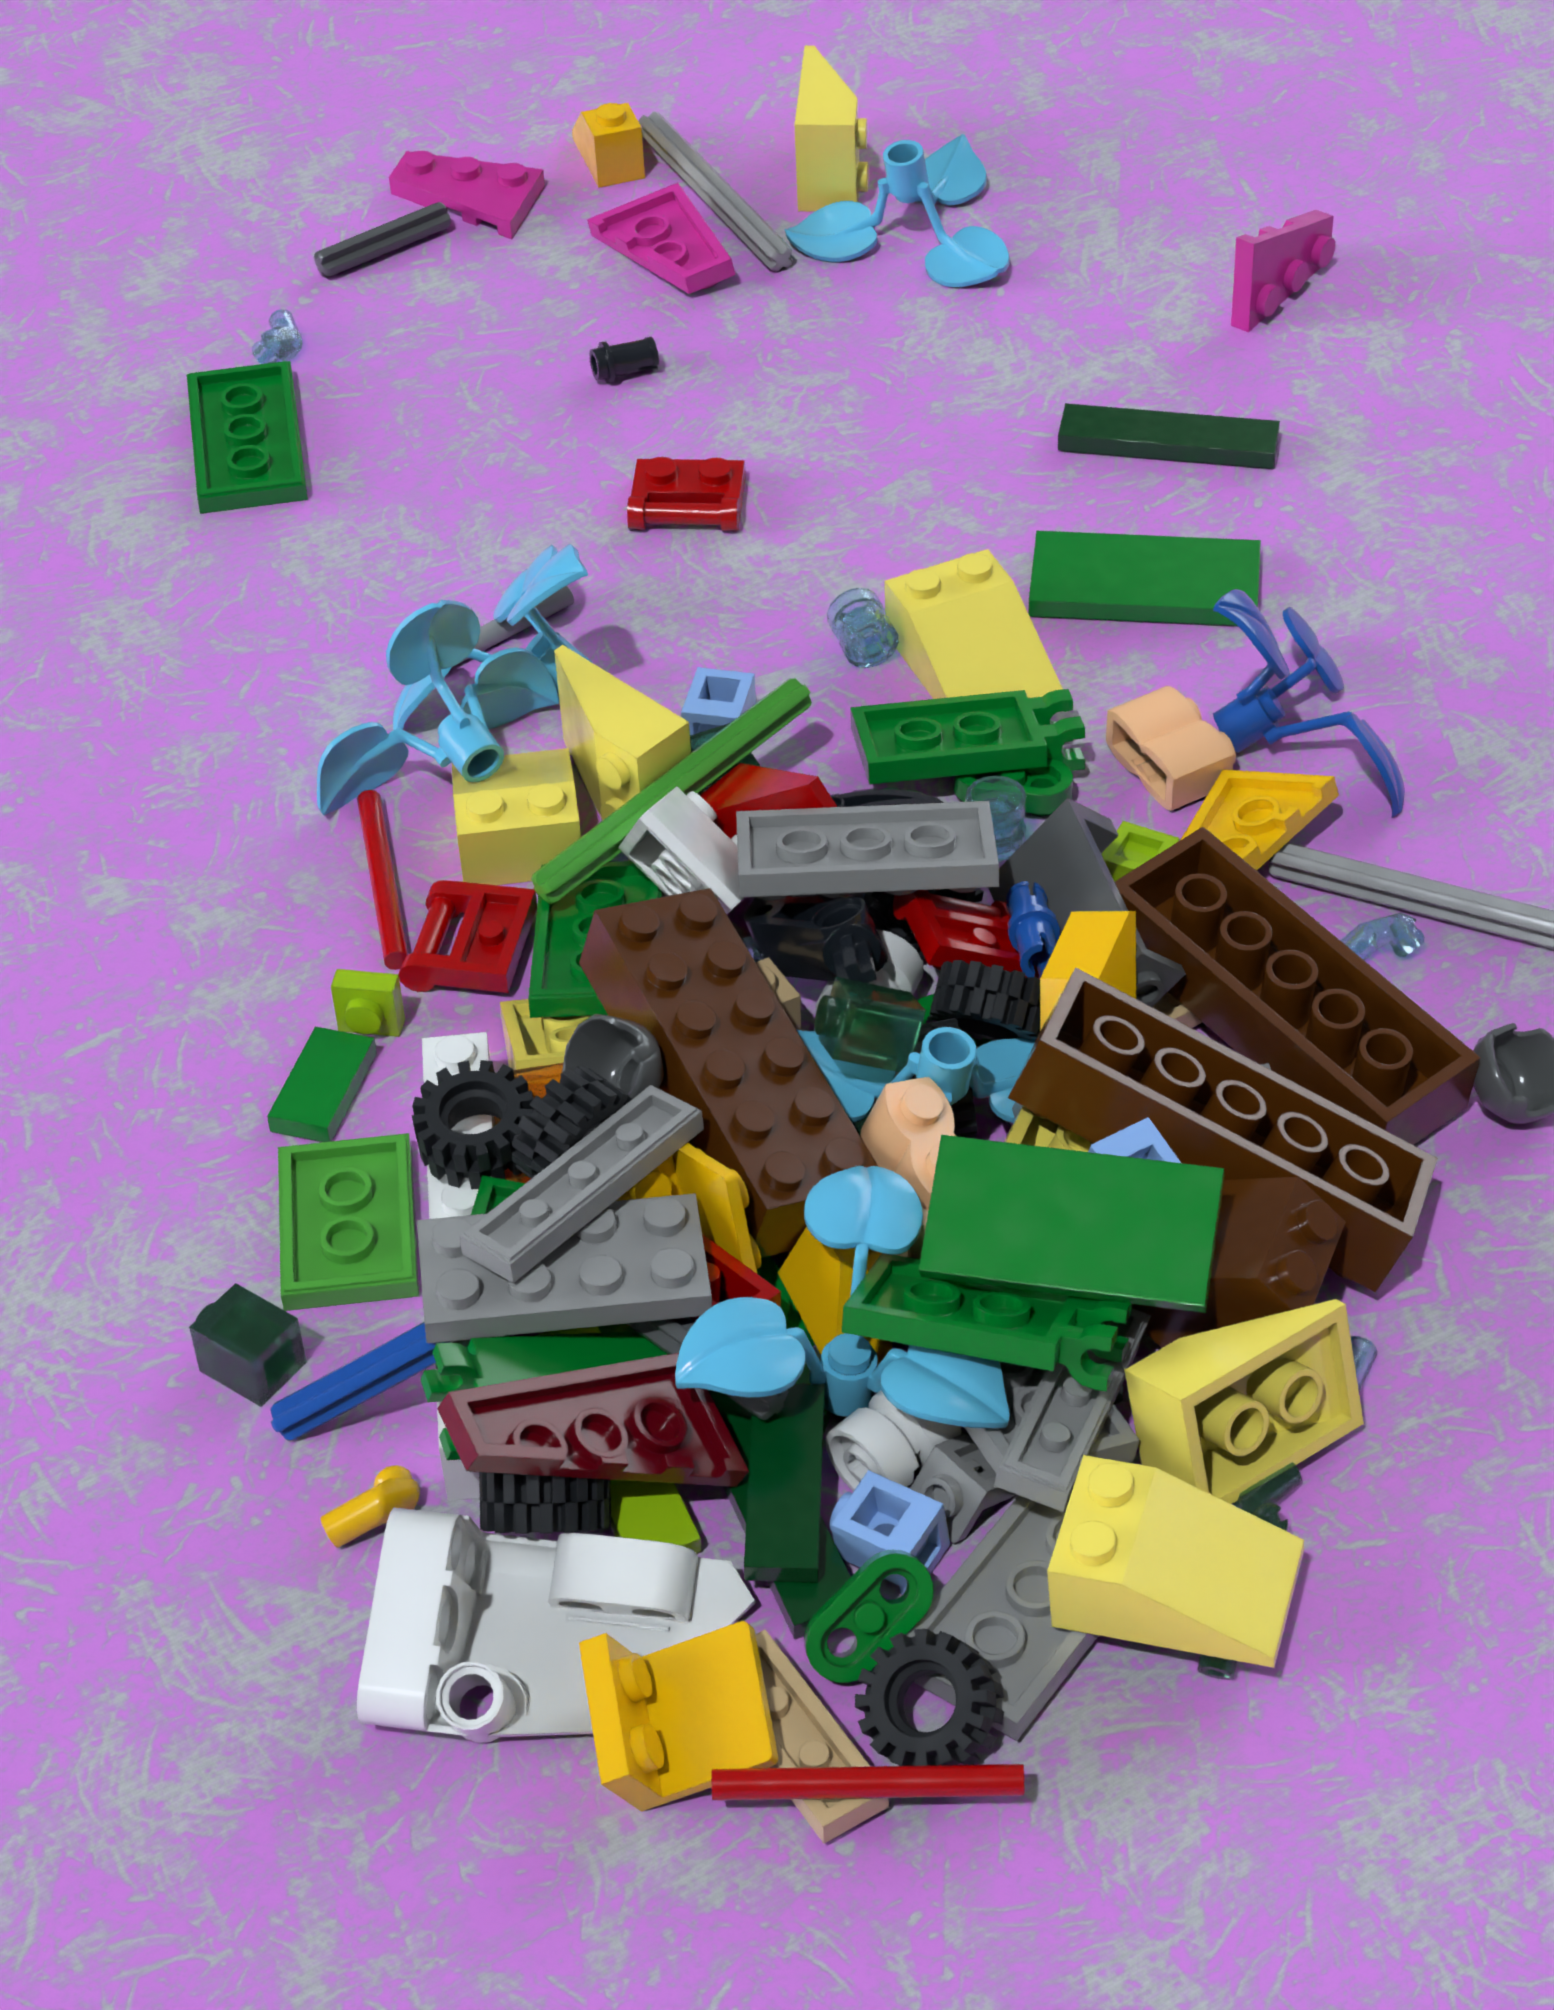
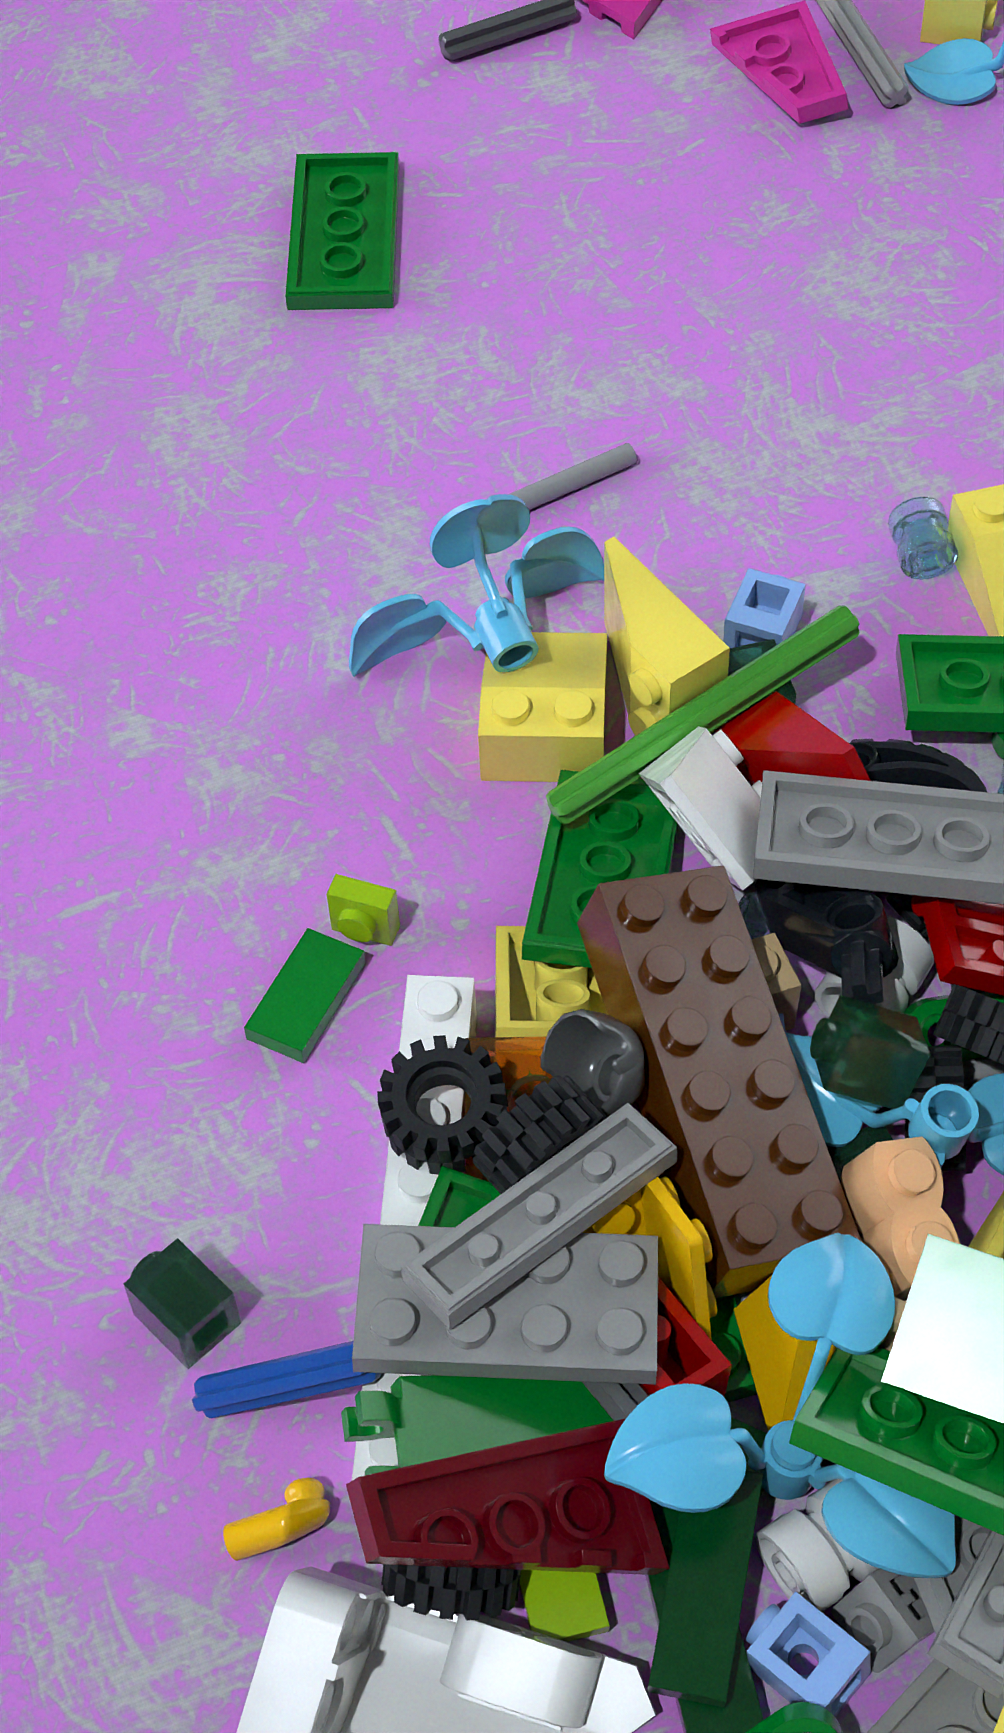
camera: 10 degrees right, 10 degrees up
clear light blue arm [252,309,303,364] -> none
bright green tile [278,1133,419,1311] -> none
red bar [357,790,408,970] -> none
medium azure plant [393,544,593,730] -> none
red plate [399,880,537,993] -> none
black pin [589,336,659,383] -> none
red plate [627,457,746,531] -> none

